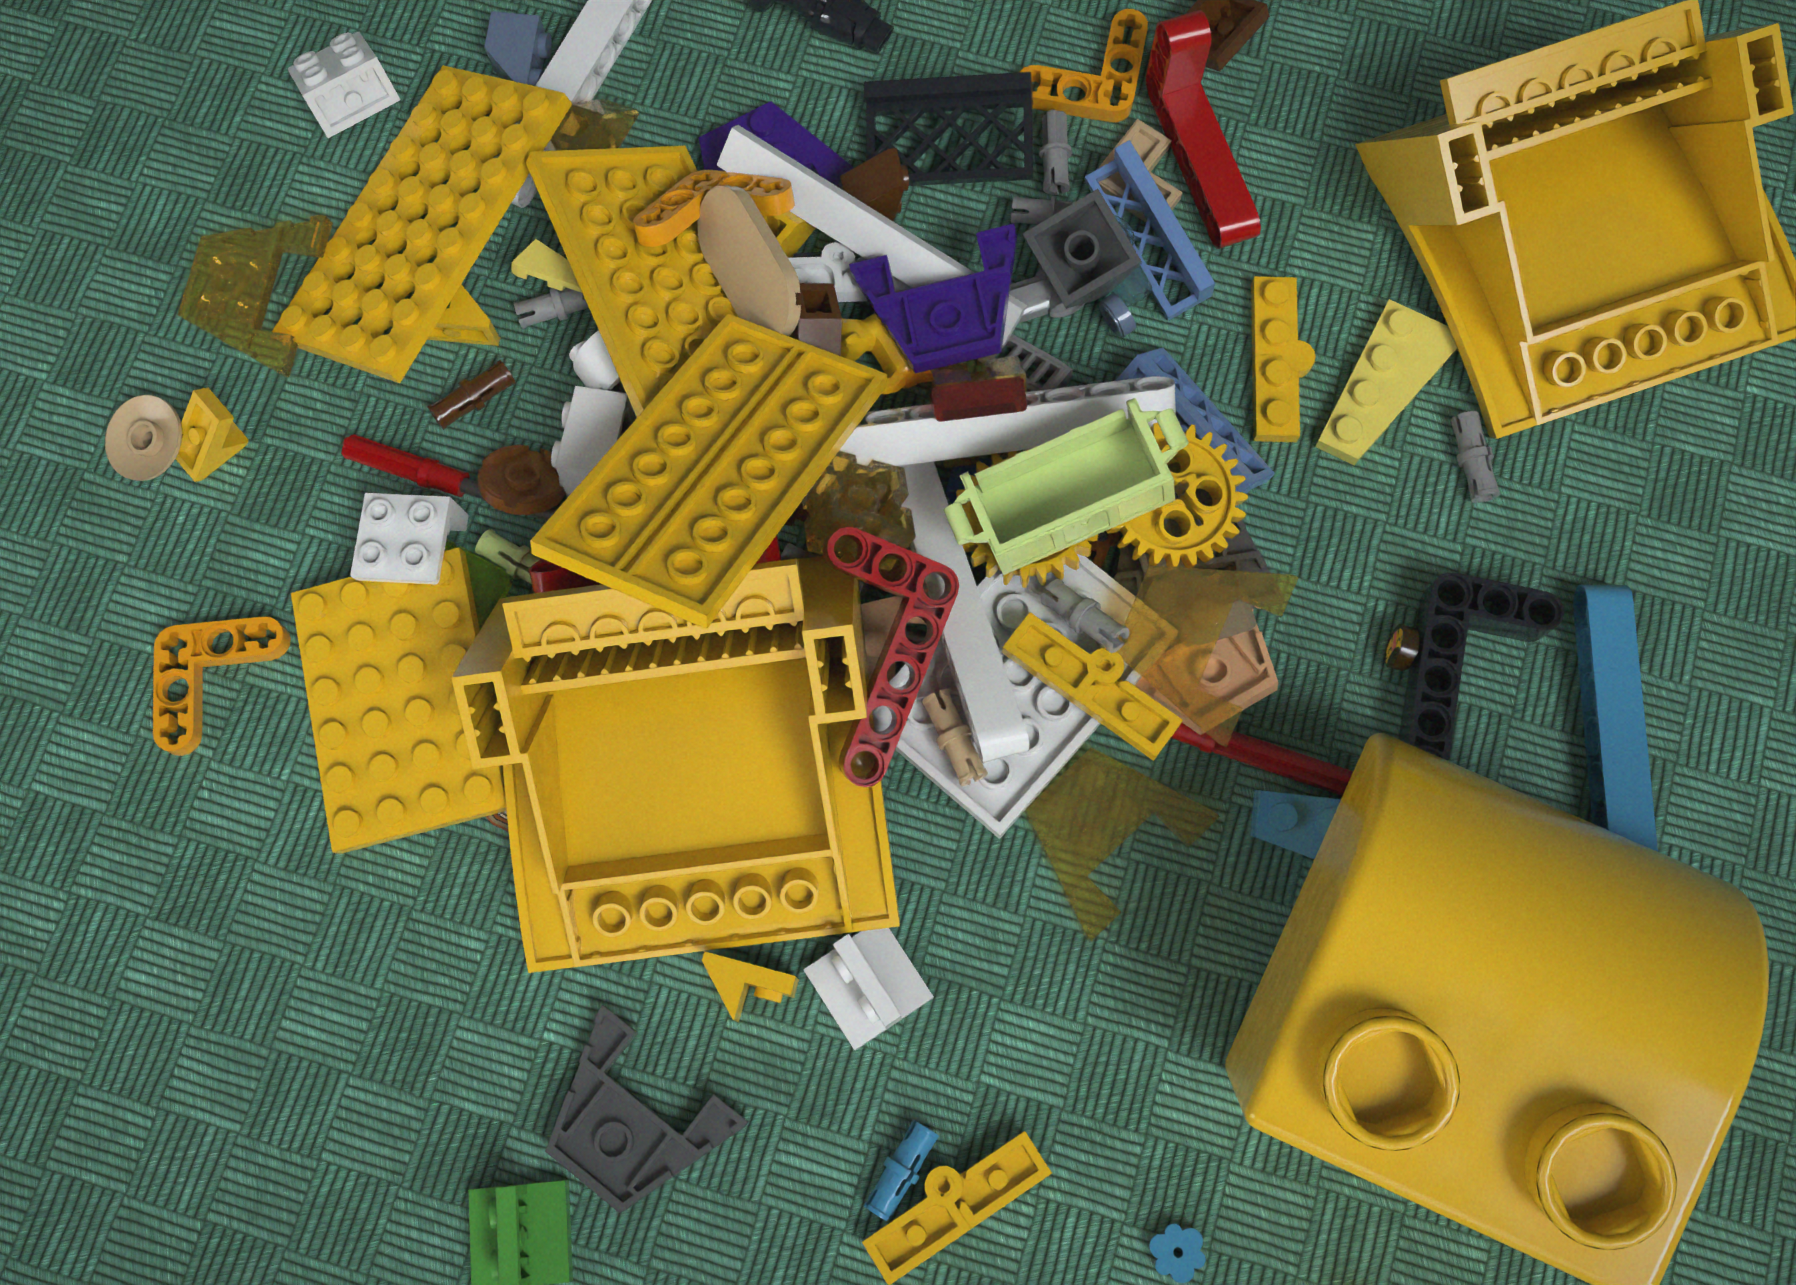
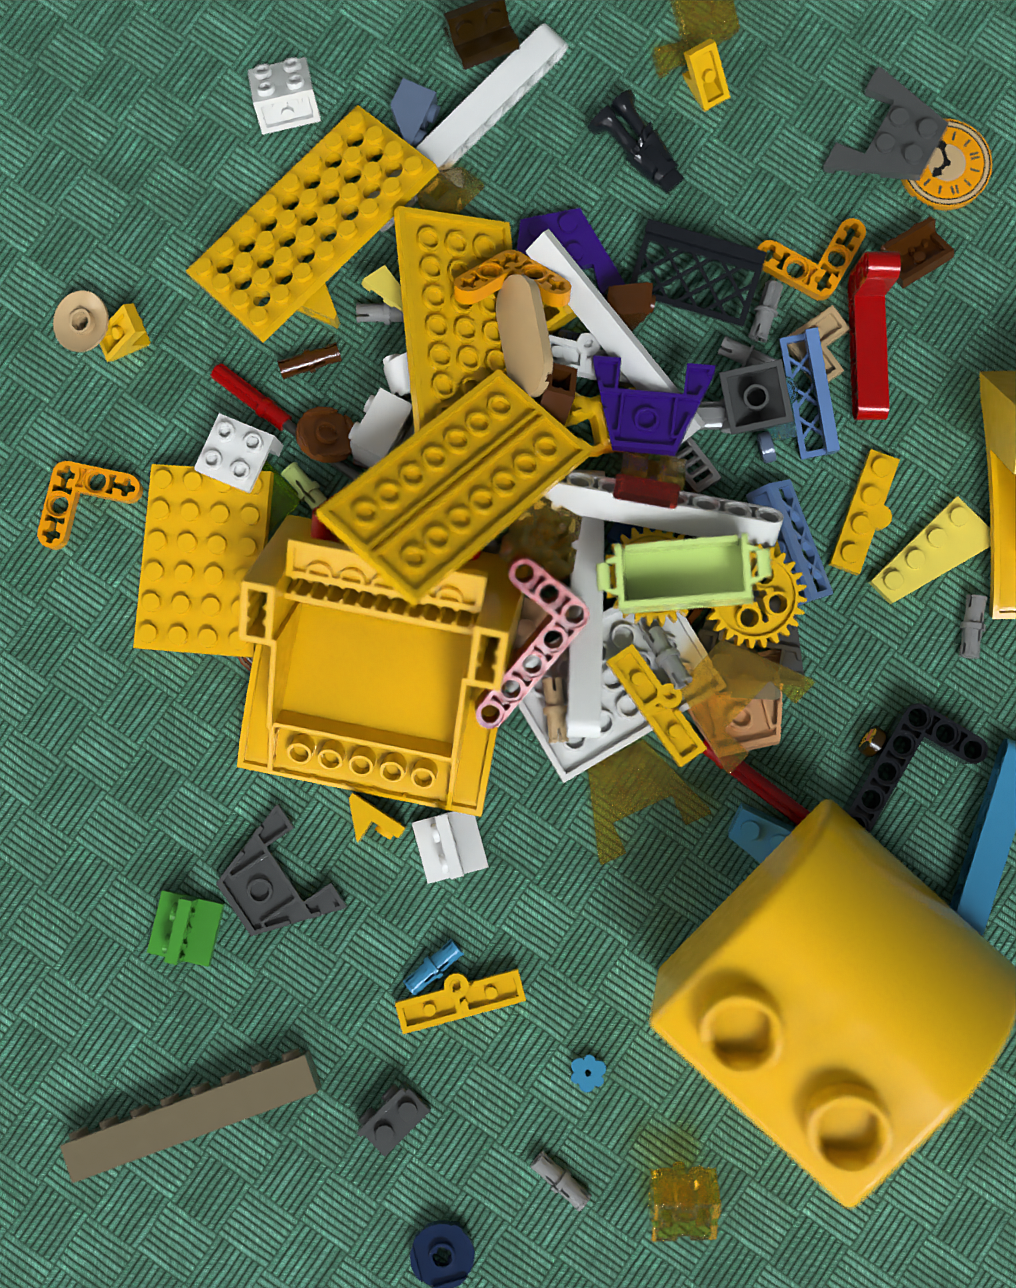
camera: 15 degrees right, 10 degrees up
clear yellow wing [178,215,333,377] -> none

